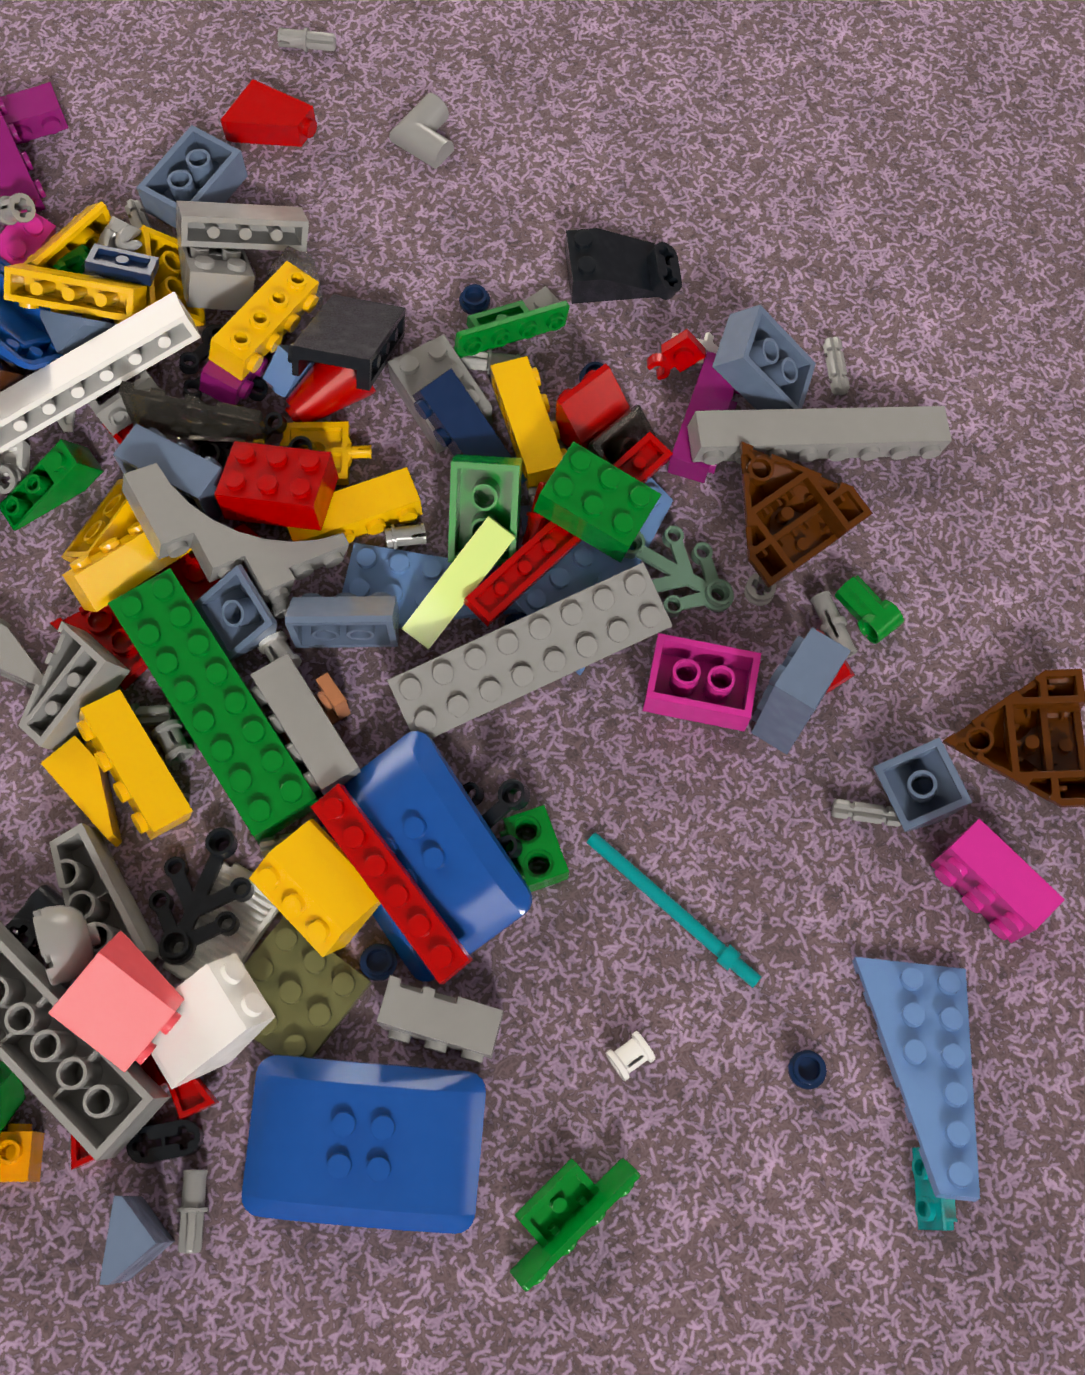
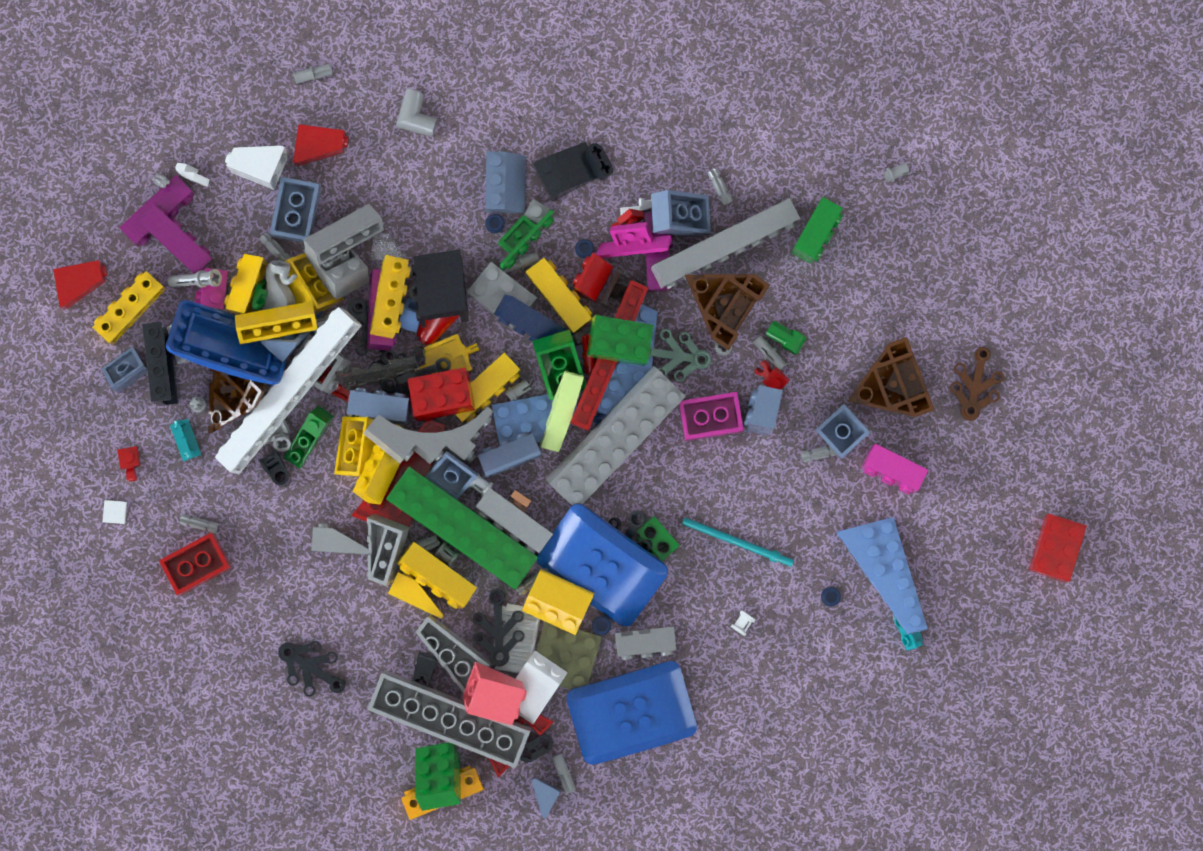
camera: 20 degrees left, 15 degrees up
light grey cylinder [33,905,101,987] -> none
dark blue plate [85,243,159,286] -> none
red plate [311,783,473,984] -> none
green bracket [510,1158,641,1292] -> none
none -> light grey axle [151,173,170,188]
none -> white slope [176,163,210,187]
none -> white slope [225,146,289,190]
none -> sand blue slope [485,151,526,214]
none -> dark pink bracket [596,222,672,258]
none -> green brick [791,197,843,265]

